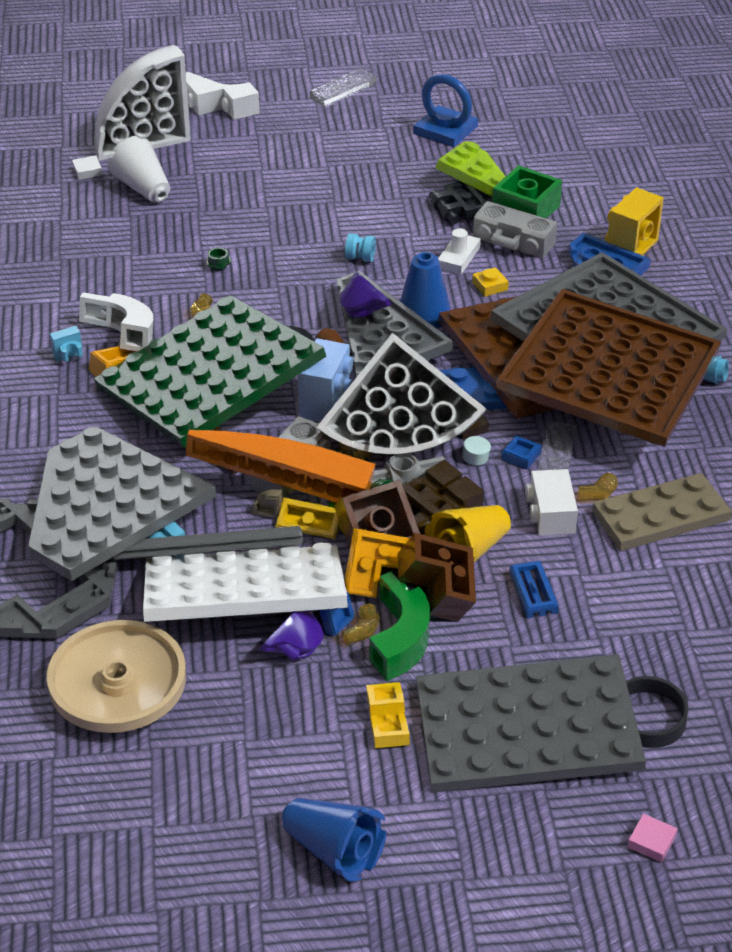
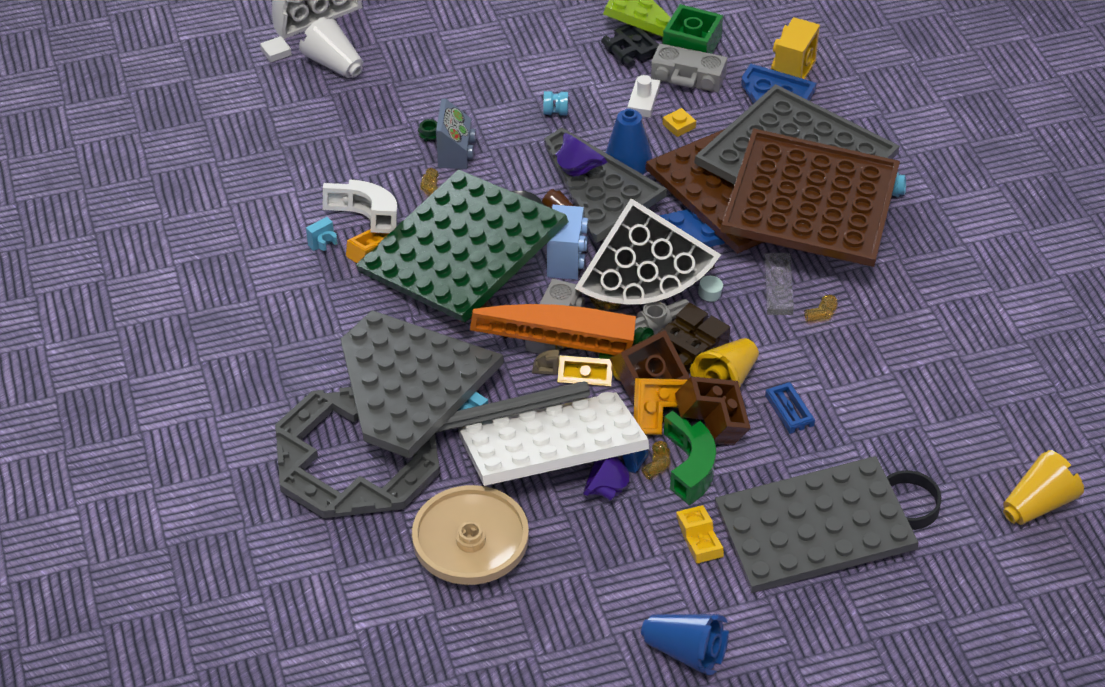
camera: 10 degrees left, 5 degrees up
blue tile [501,435,542,470] -> none
white brick [525,469,578,535] -> none
dark tan plate [592,473,732,551] -> none
bright pink tile [628,814,678,863] -> none
none -> sand blue slope [436,99,476,169]

